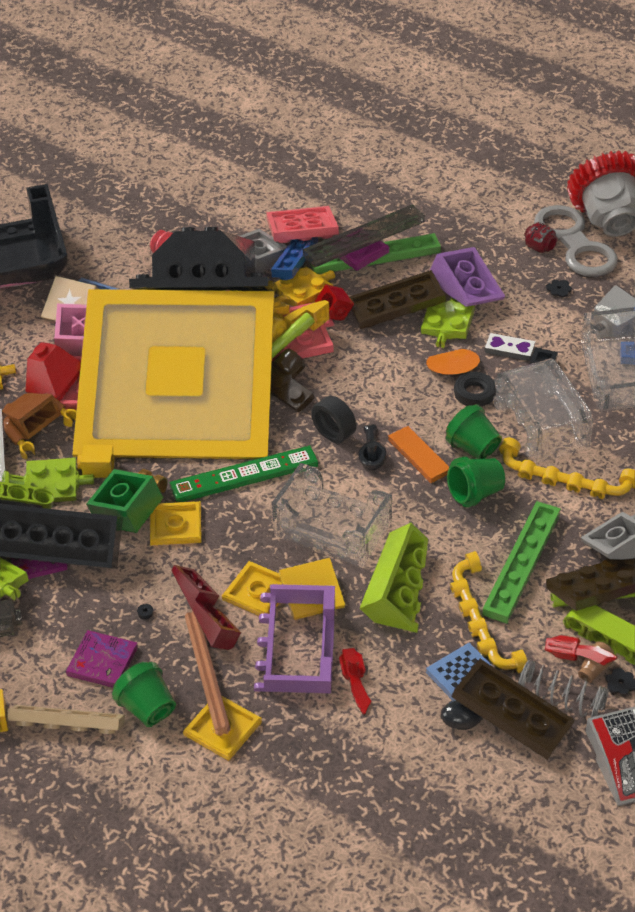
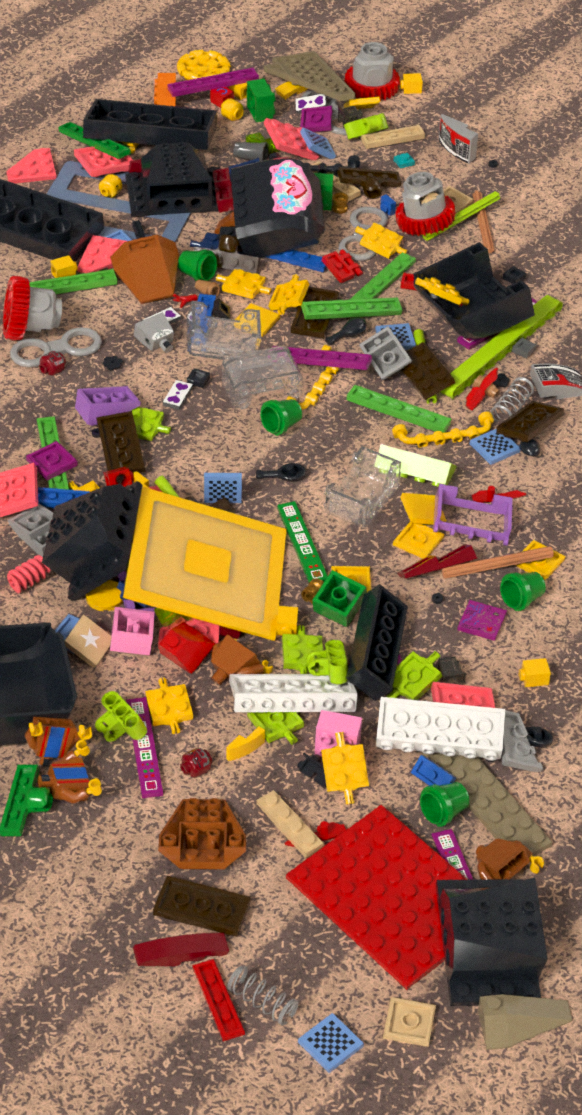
camera: 90 degrees left, 0 degrees up
tan plate [7,705,125,734] -> none
clear smoke plate [303,204,425,267] -> none
black tyre [311,395,357,444] -> none
orange tile [388,426,449,483] -> none
orange sticker [426,349,480,375] -> none
green piece [447,457,506,507] -> none
black tyre [454,372,497,407] -> none
none -> medium blue tile [204,473,242,503]
none -> magenta tile [267,346,372,370]

